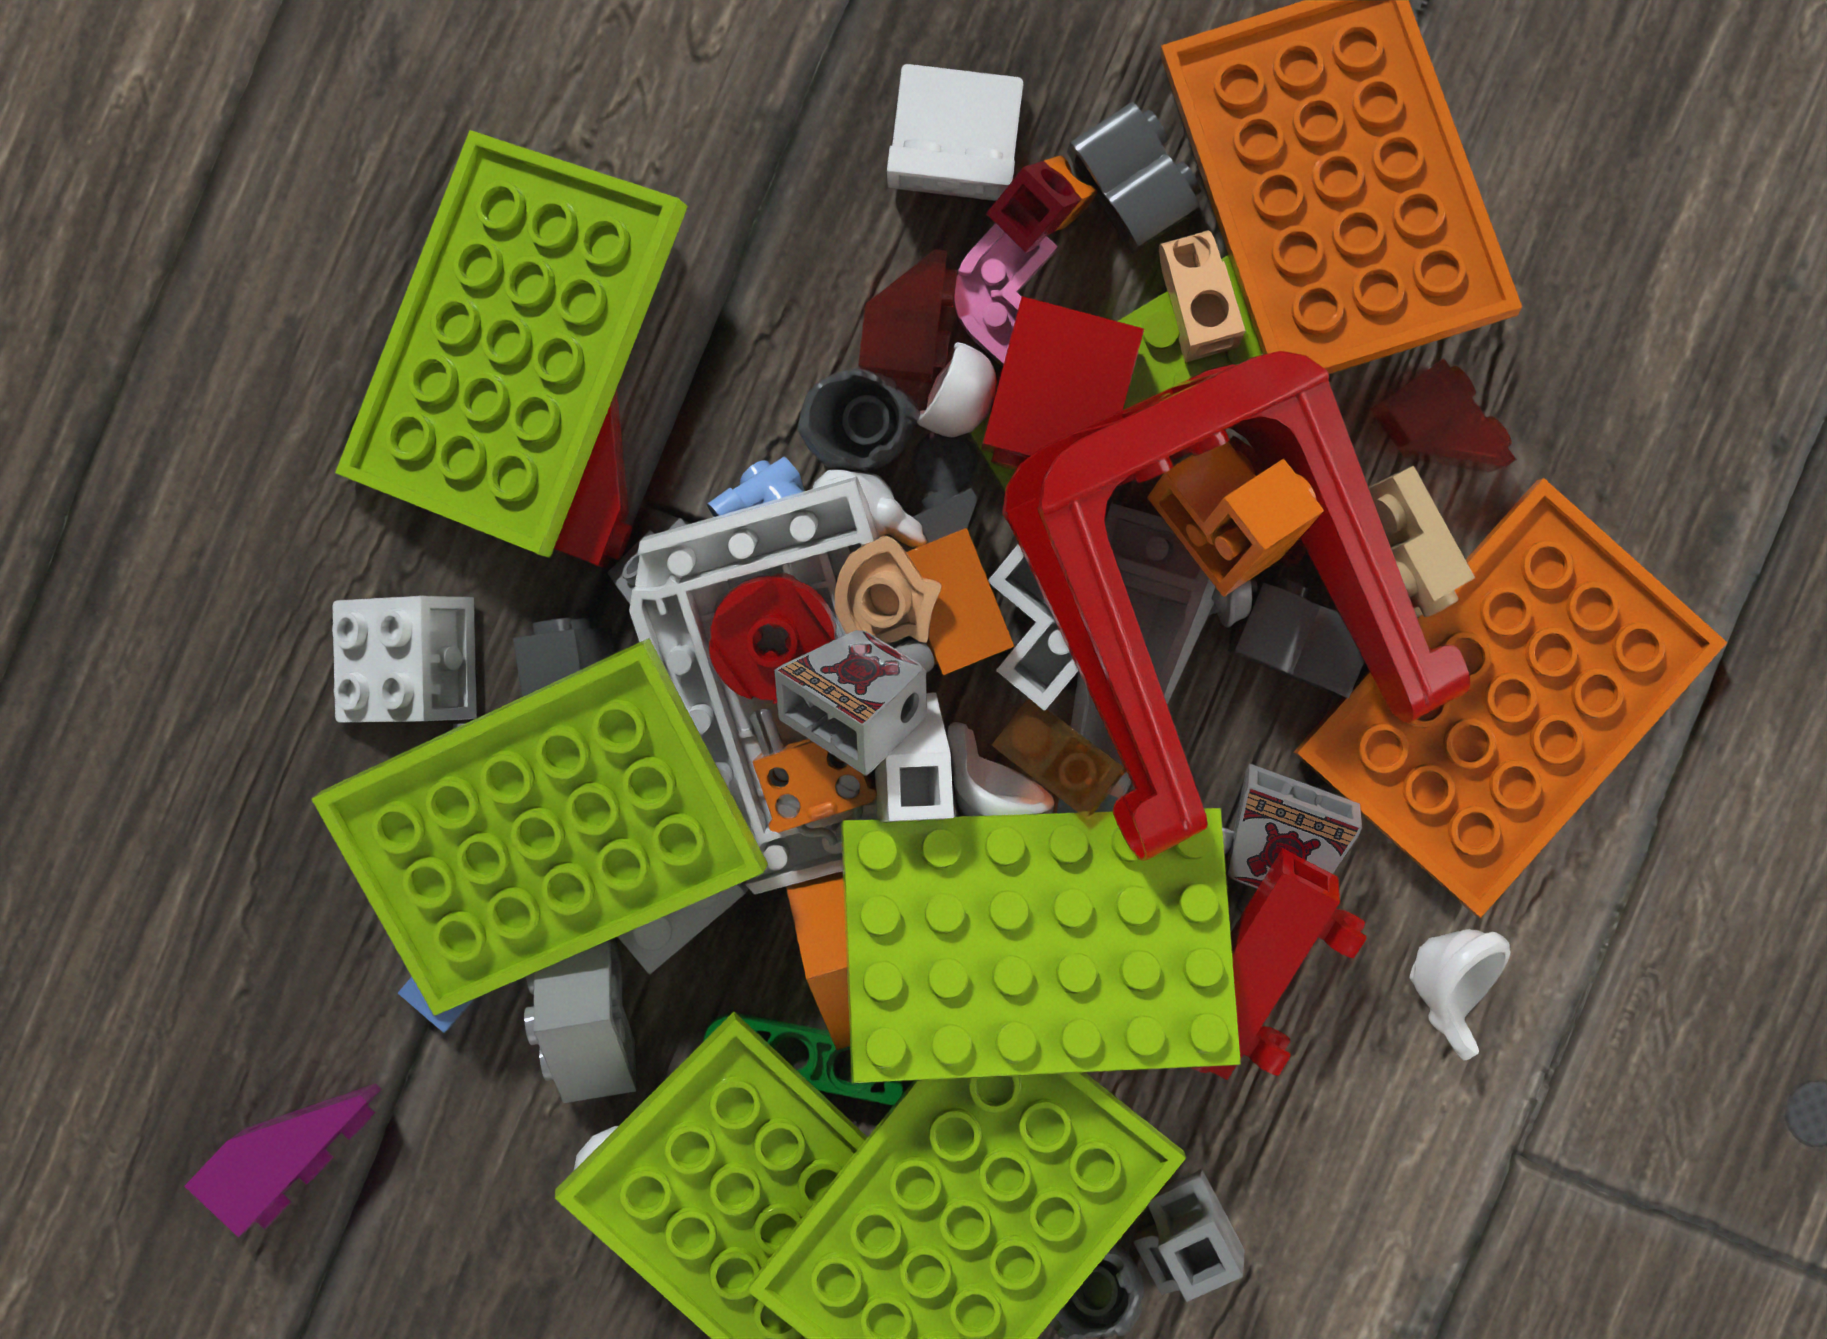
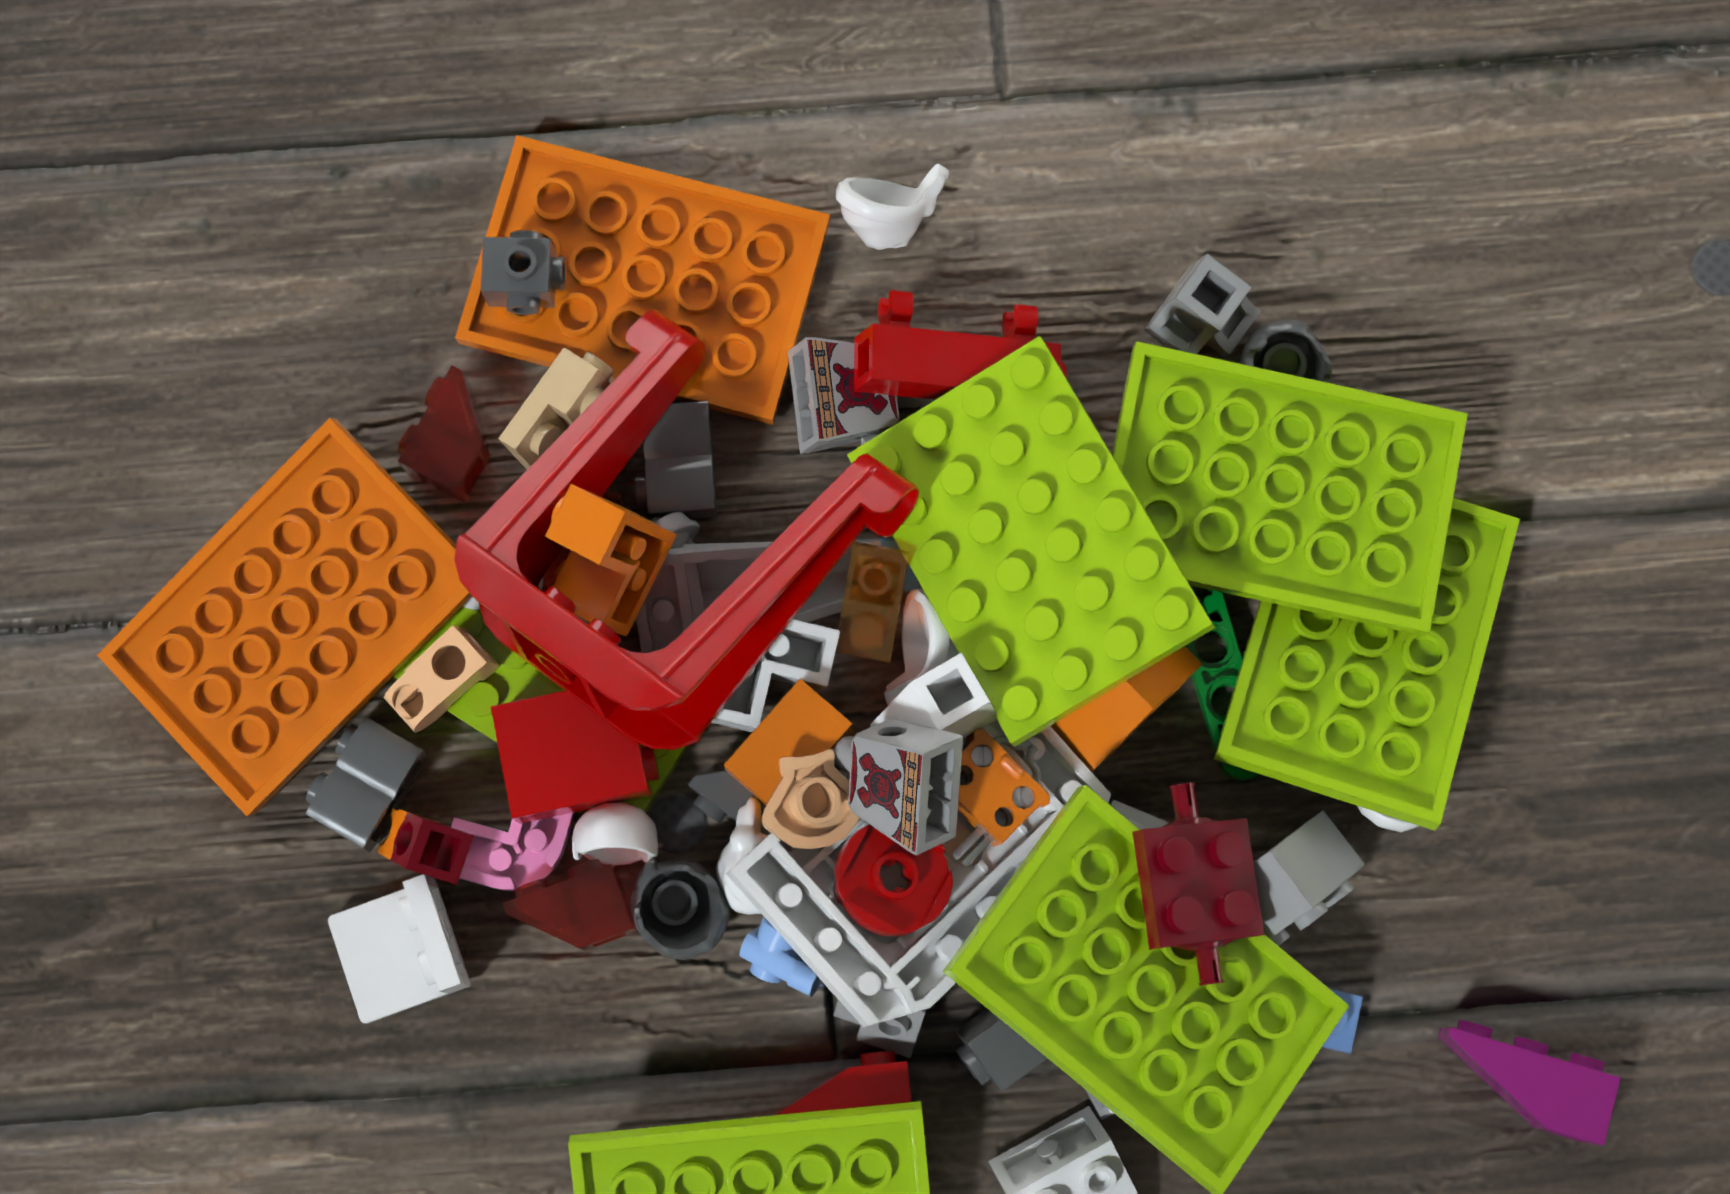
camera: 115 degrees left, 10 degrees down
none -> dark grey brick [481,230,566,315]
none -> dark red plate [1132,783,1264,986]

